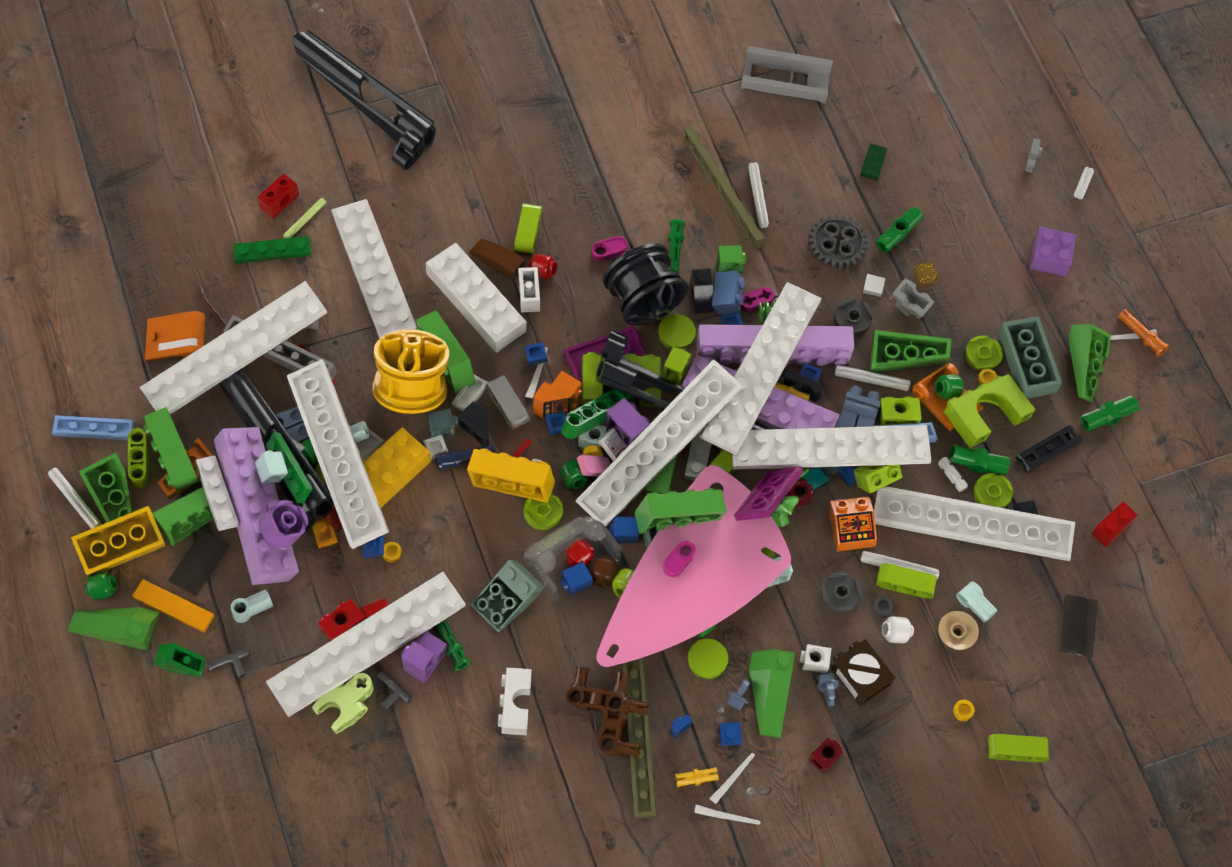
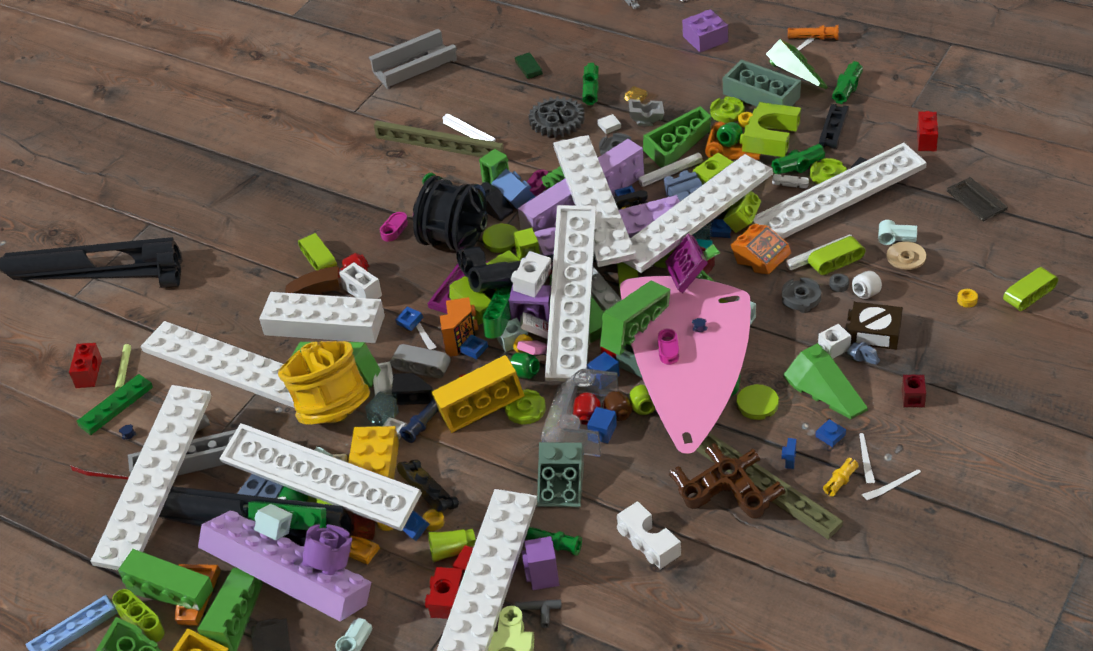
camera: 30 degrees left, 20 degrees down
orange door [145,311,205,361] -> none
white plate [195,456,239,531] -> none
sand blue piece [726,679,751,711] -> none
none -> dark blue piece [119,424,136,440]
none -> black plate [397,459,459,512]
none -> lime plant [428,529,476,563]
none -> white brick [511,251,551,298]
none -> dark blue piece [692,318,708,332]

